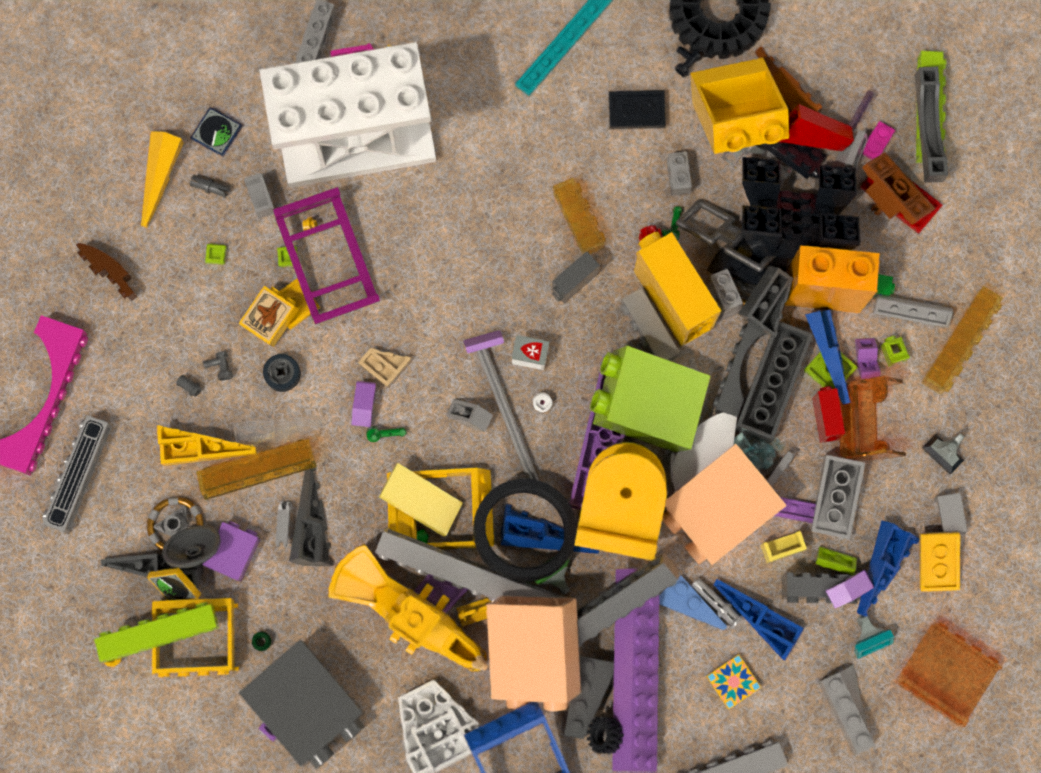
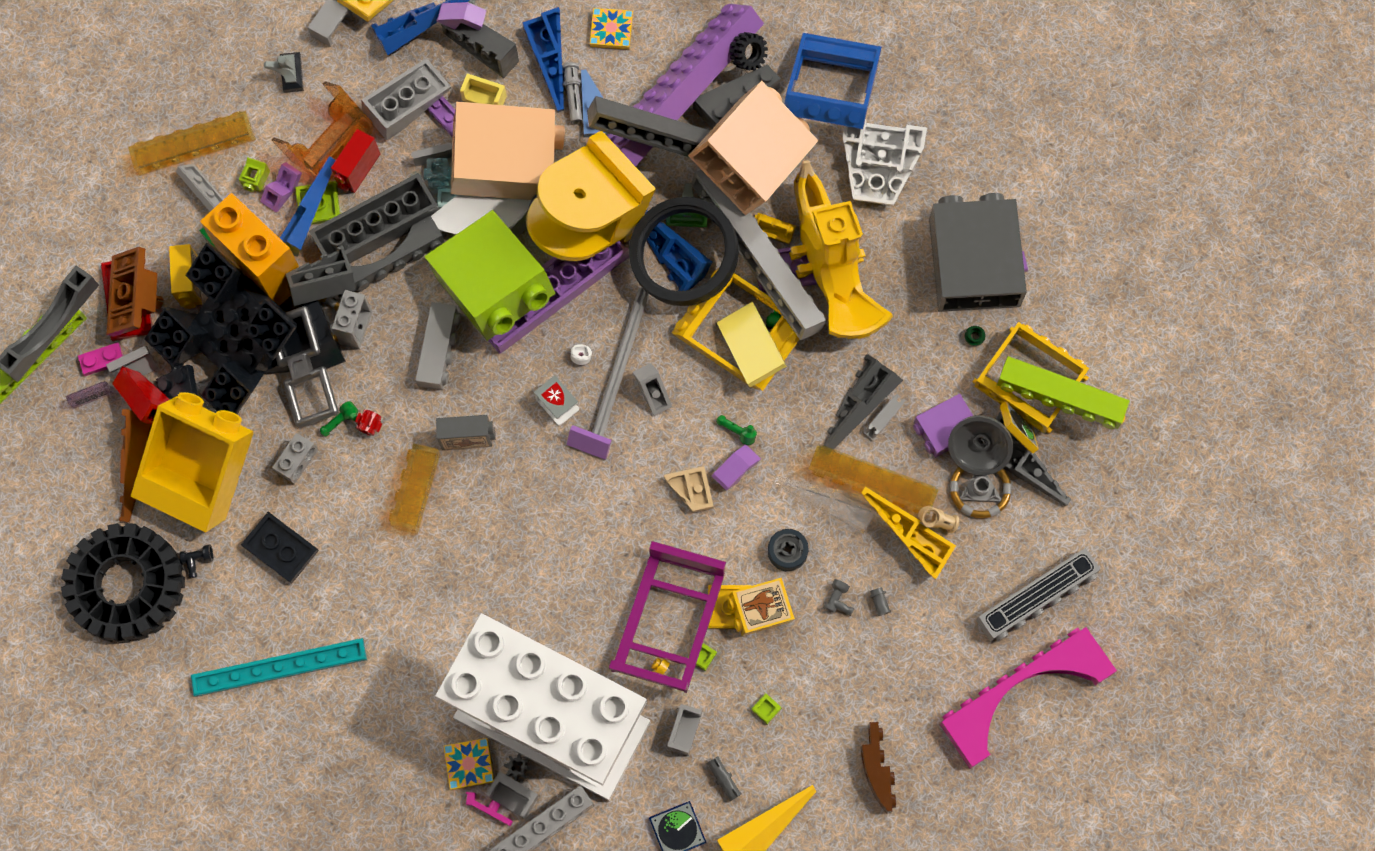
camera: 140 degrees left, 5 degrees down
yellow brick [634,232,721,347] -> none
lime plate [815,546,857,575] -> none
none -> yellow brick [169,244,202,309]
none -> tan connector [918,506,959,534]

